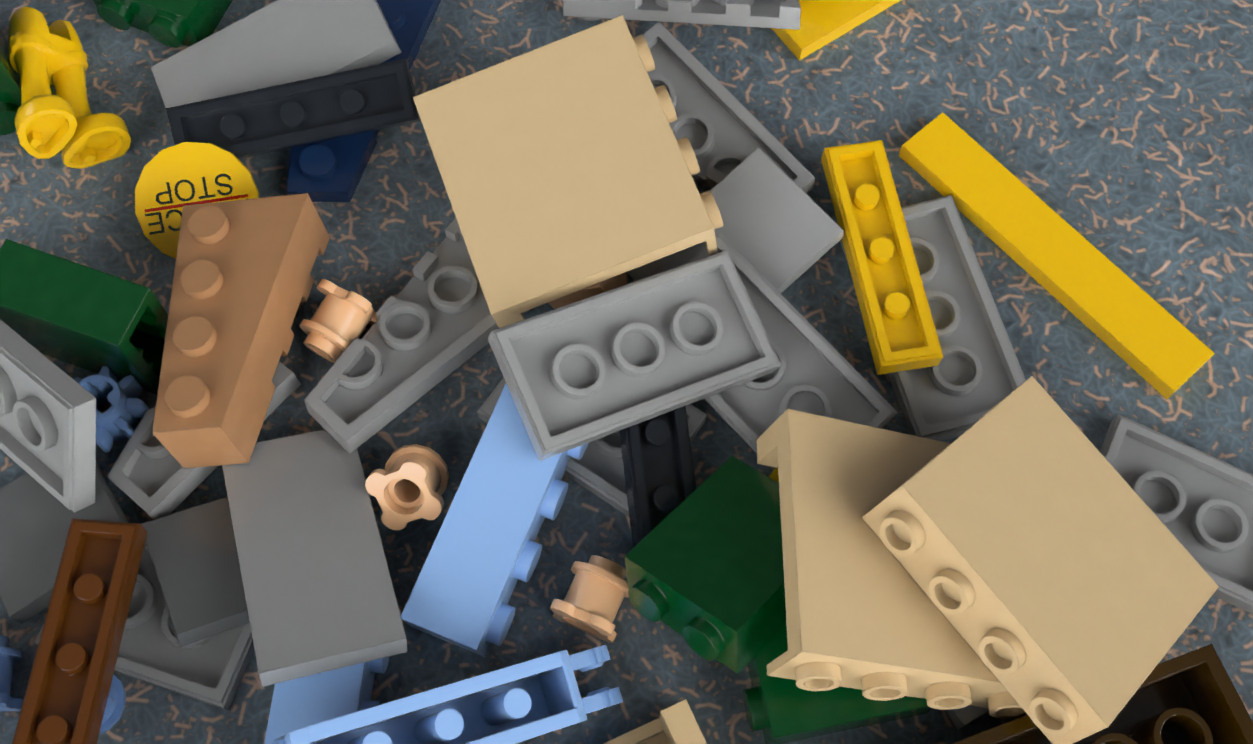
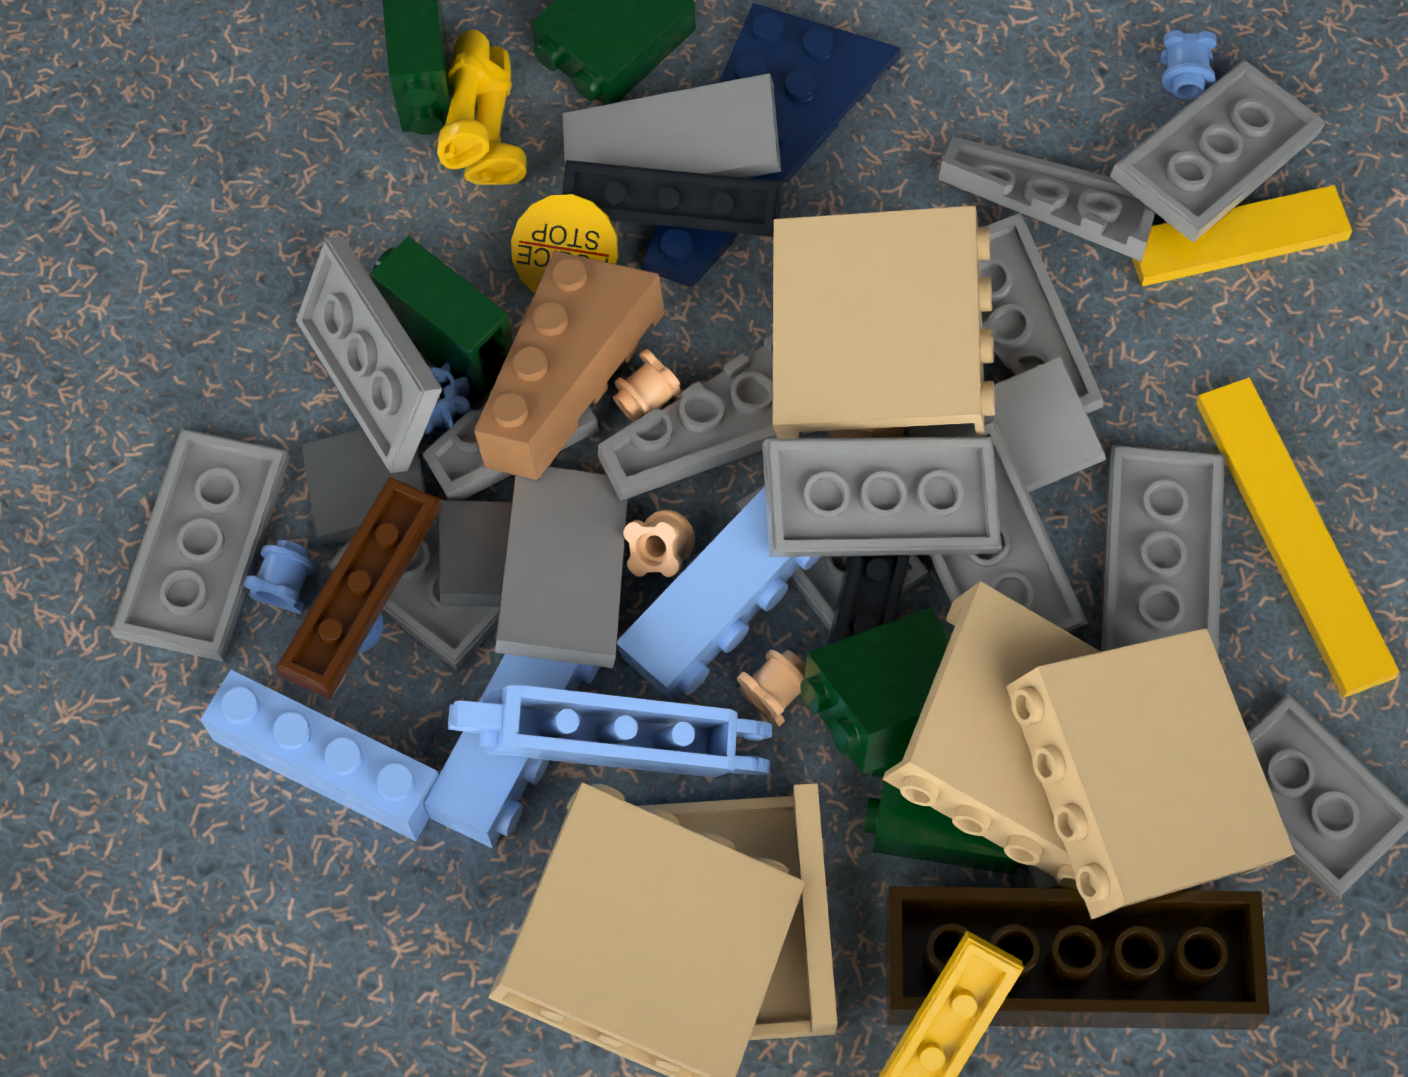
camera: 25 degrees right, 0 degrees up
yellow tile [821,140,943,375] -> none

